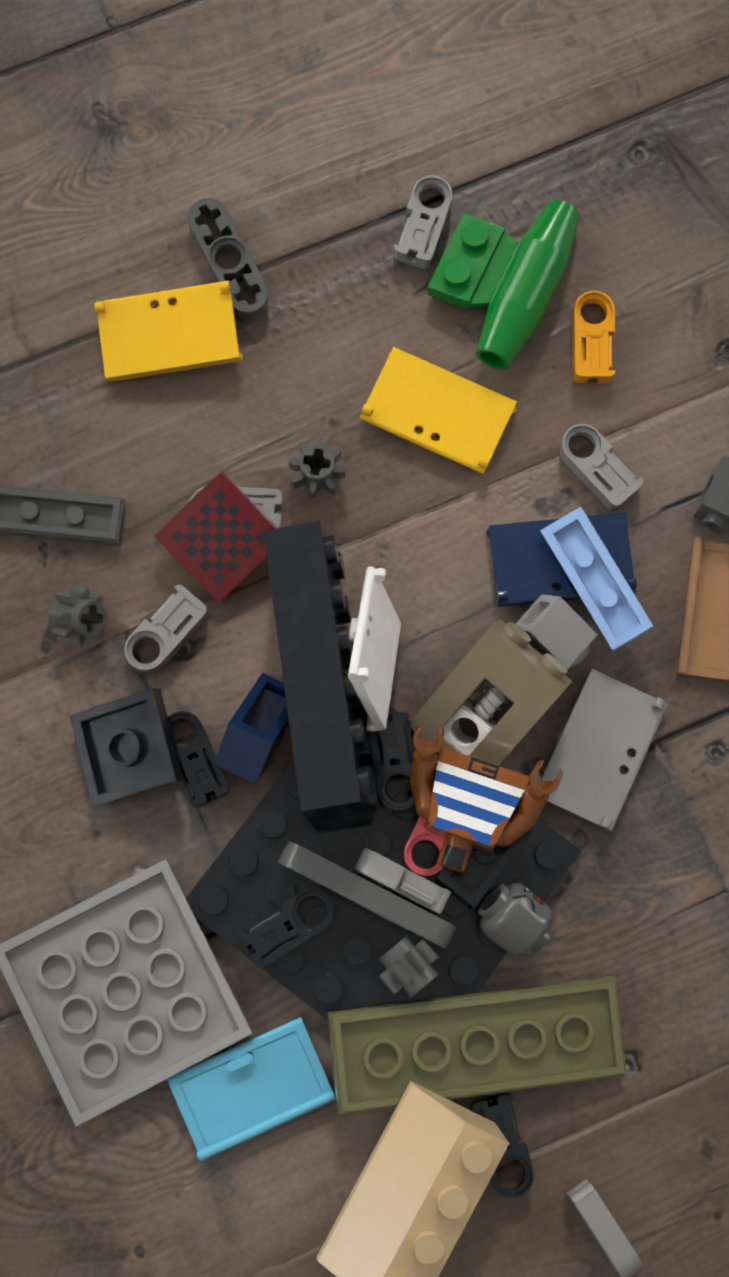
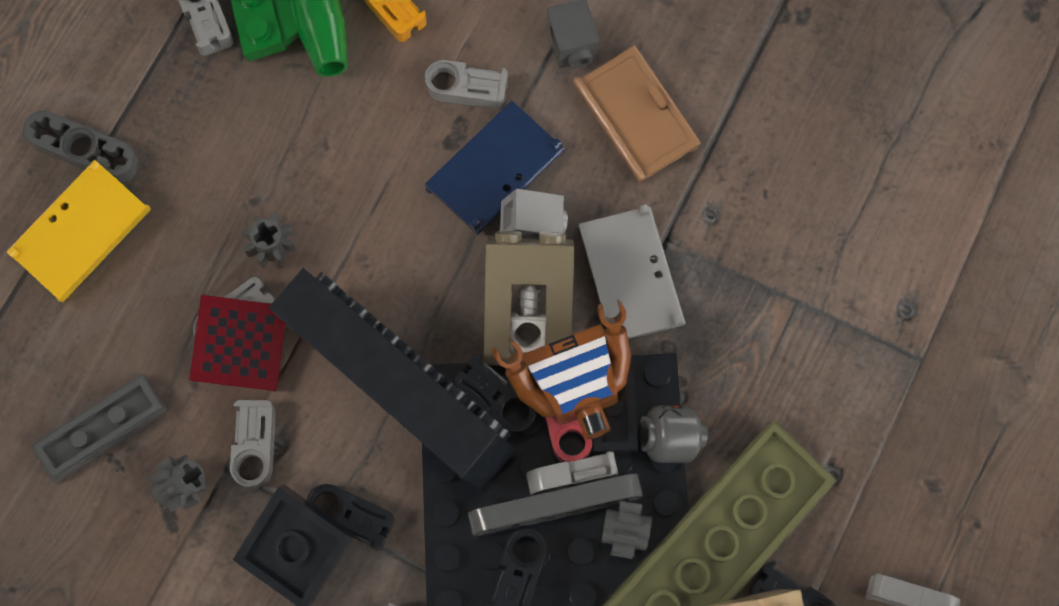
camera: 35 degrees left, 5 degrees down
dark blue slope [214,673,289,784] -> none
white door [348,566,401,732] -> none
yellow door [359,347,517,475] -> none
light blue plate [540,506,654,652] -> none

